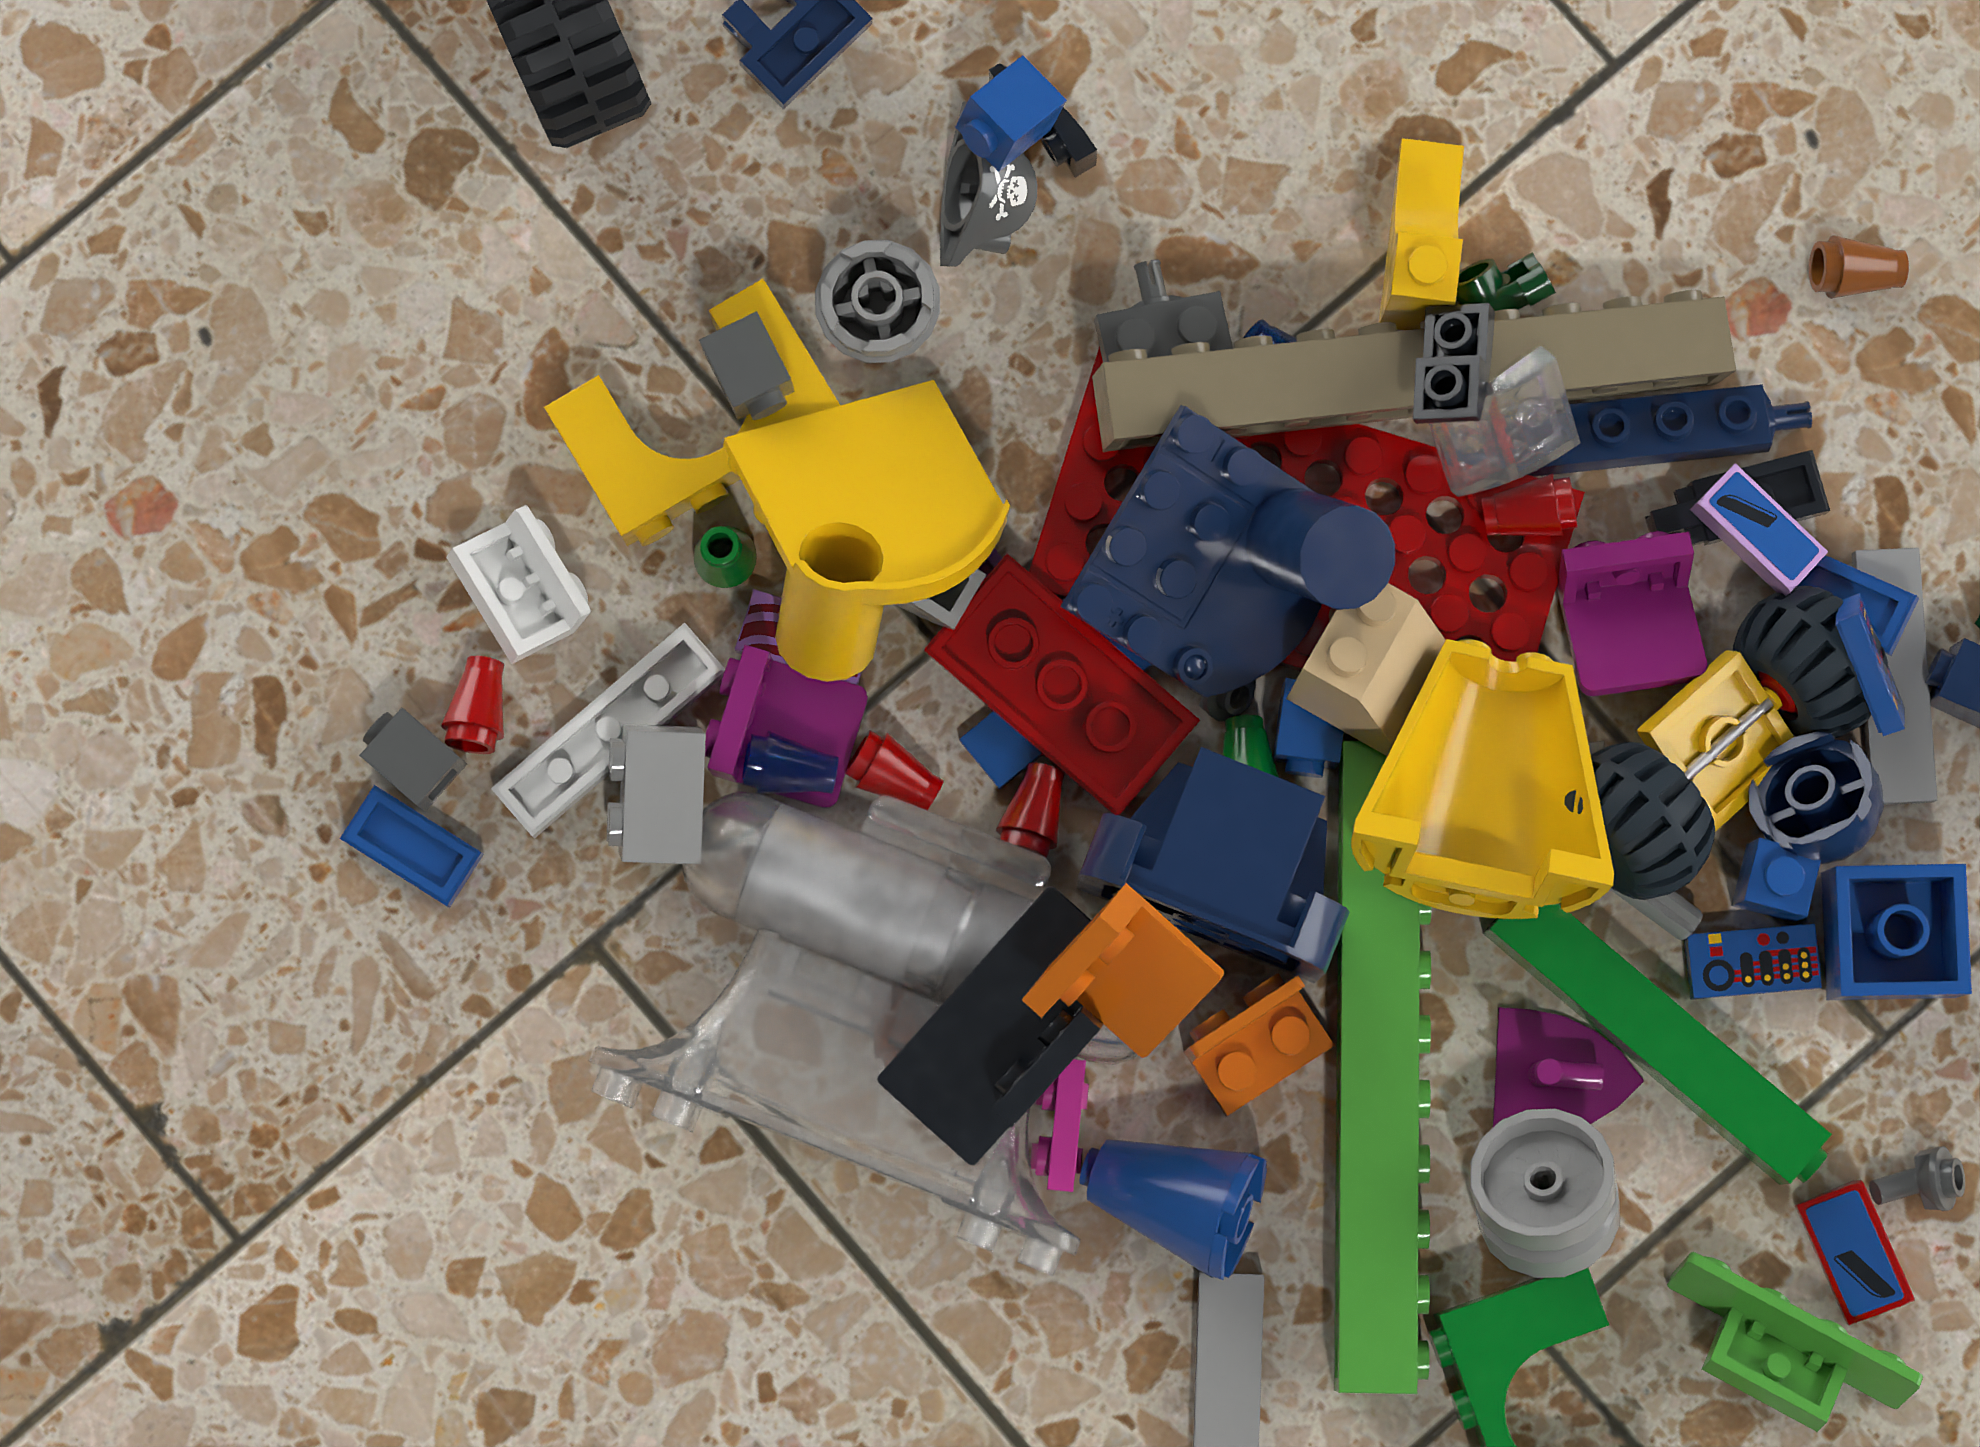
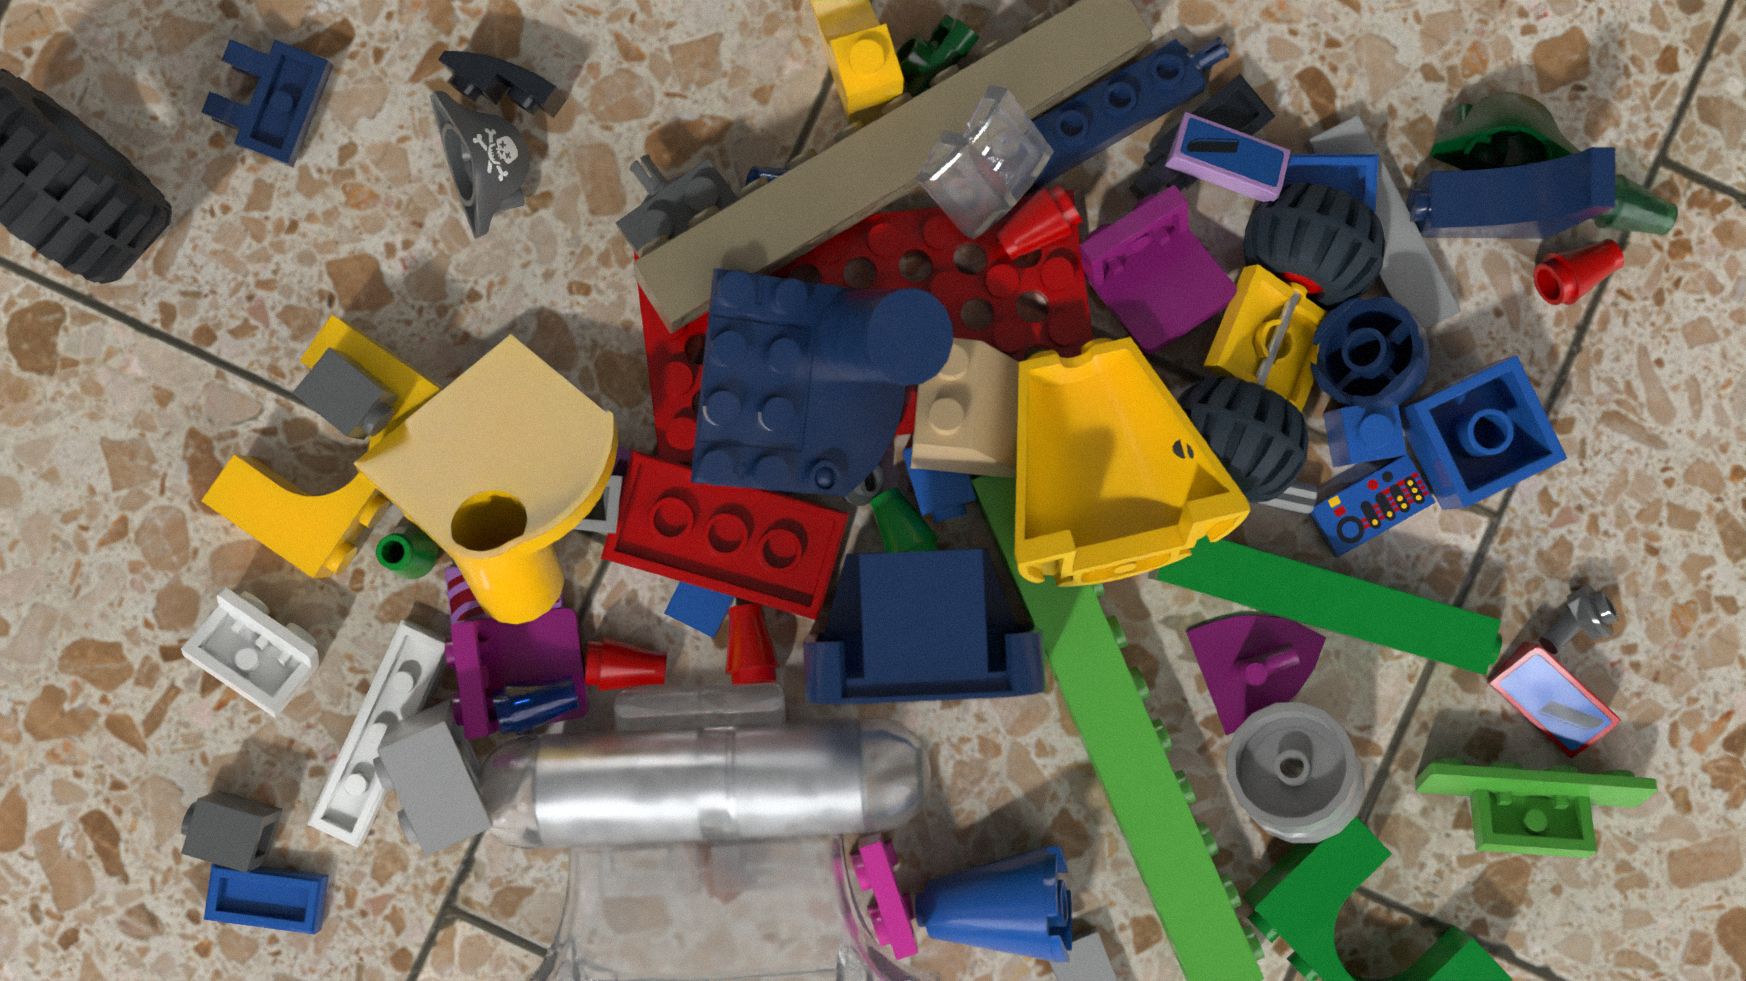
camera: 25 degrees left, 5 degrees up
red cone [441,656,505,754] -> none
light grey cone [815,240,940,363] -> none
black bracket [877,886,1103,1165] -> none
blue brick [955,55,1067,172] -> none
orange bracket [1022,883,1224,1058] -> none
orange bracket [1184,973,1335,1117] -> none
black slope [1413,303,1495,424] -> none
blue tile [1836,593,1905,736] -> none

